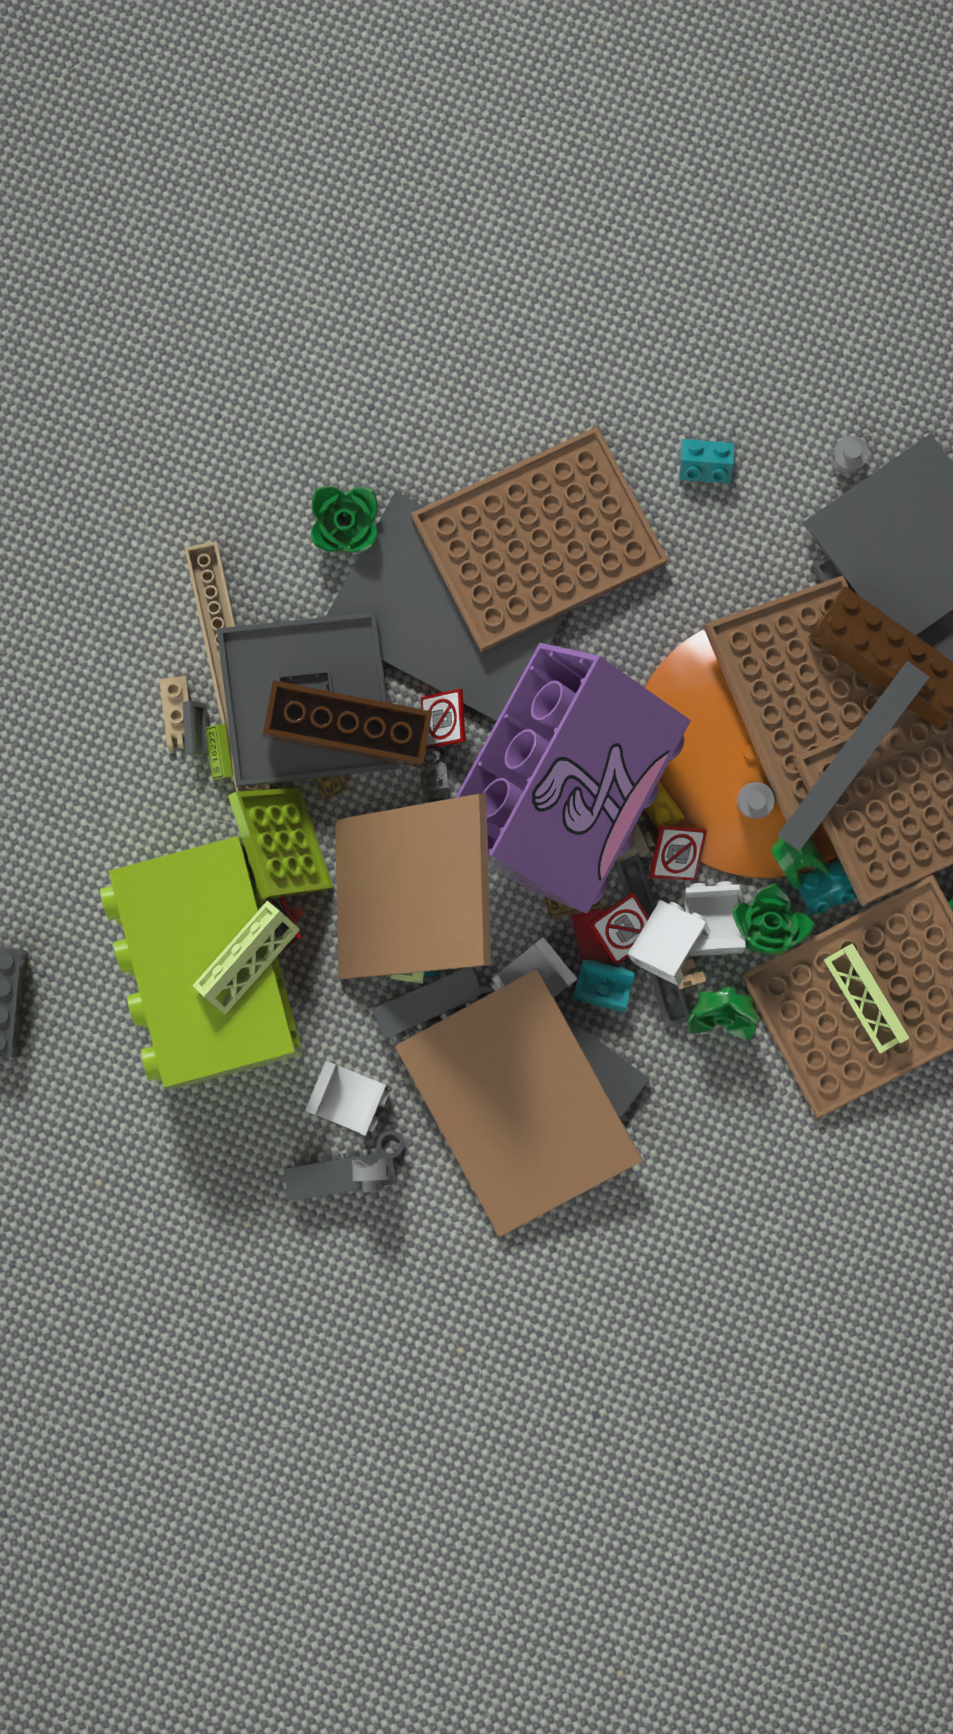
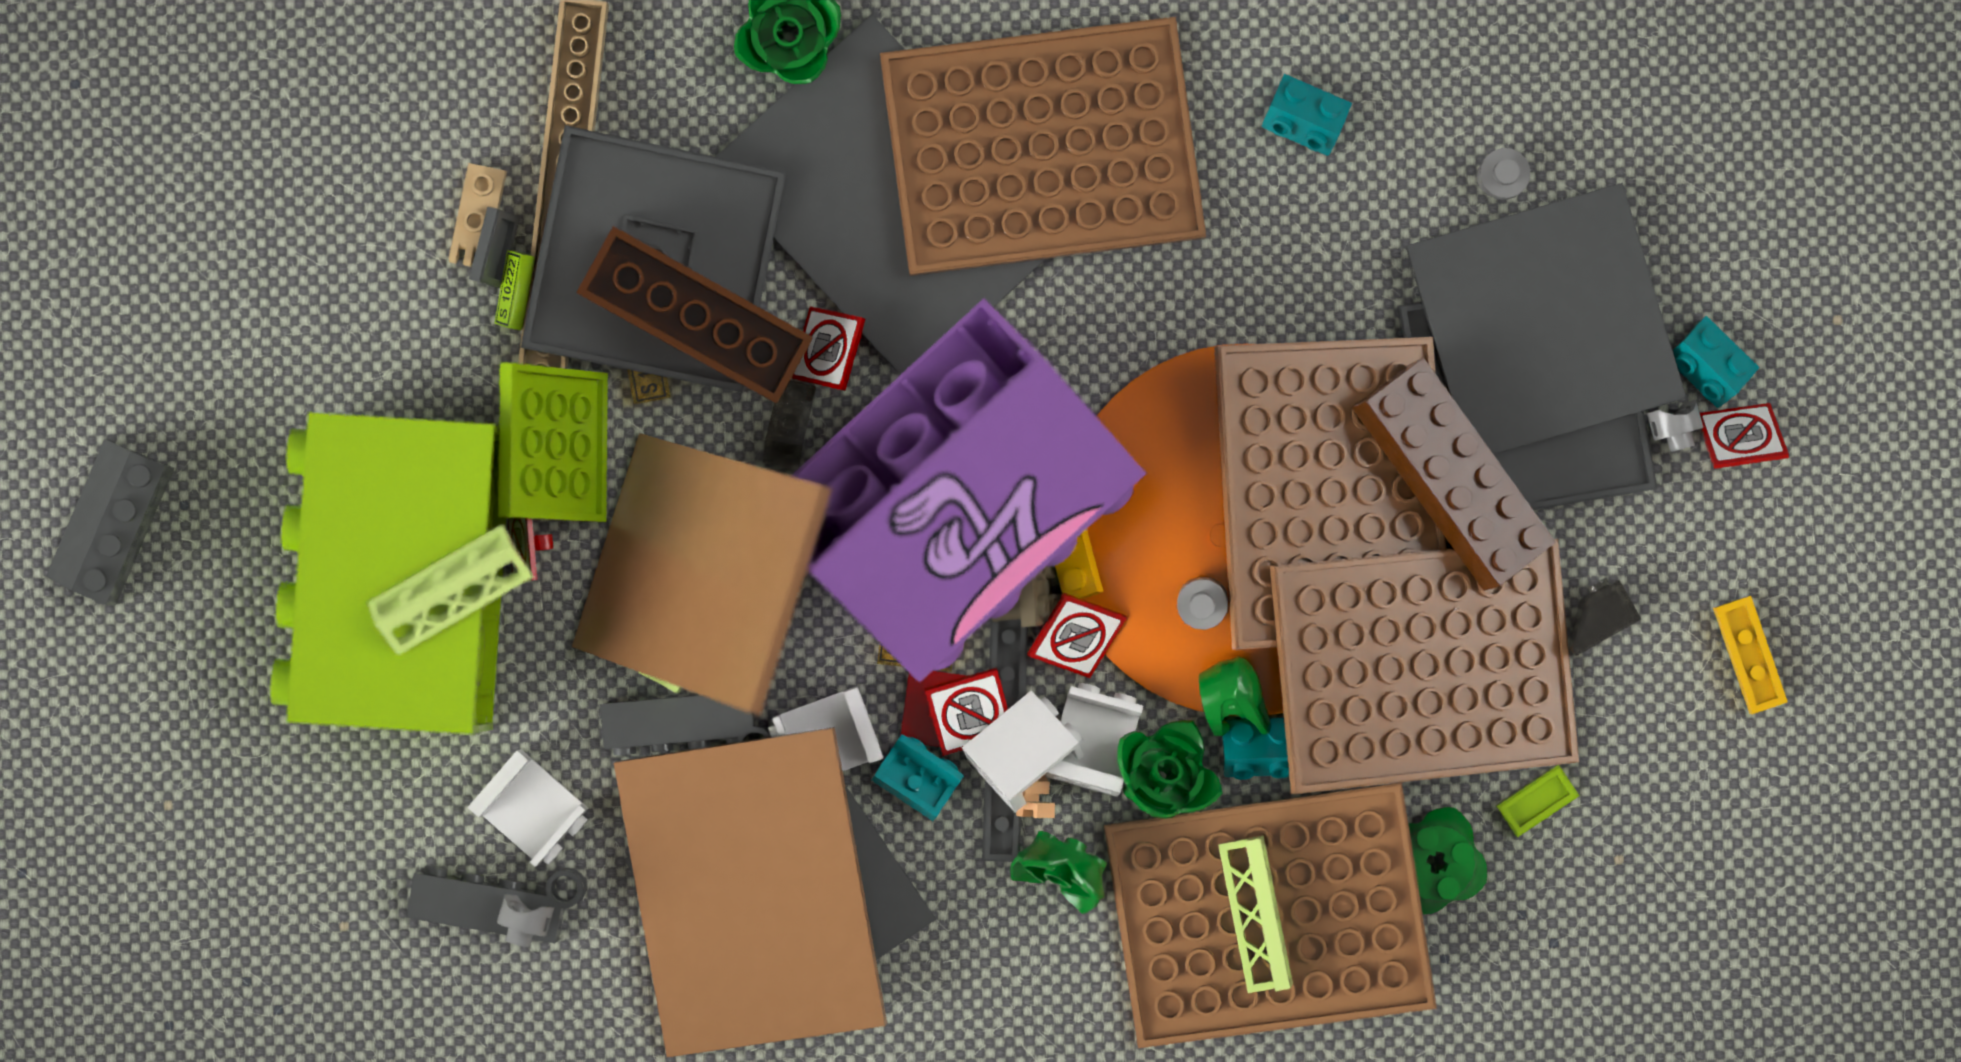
camera: 20 degrees right, 5 degrees up
dark grey tile [777,661,929,852] -> none

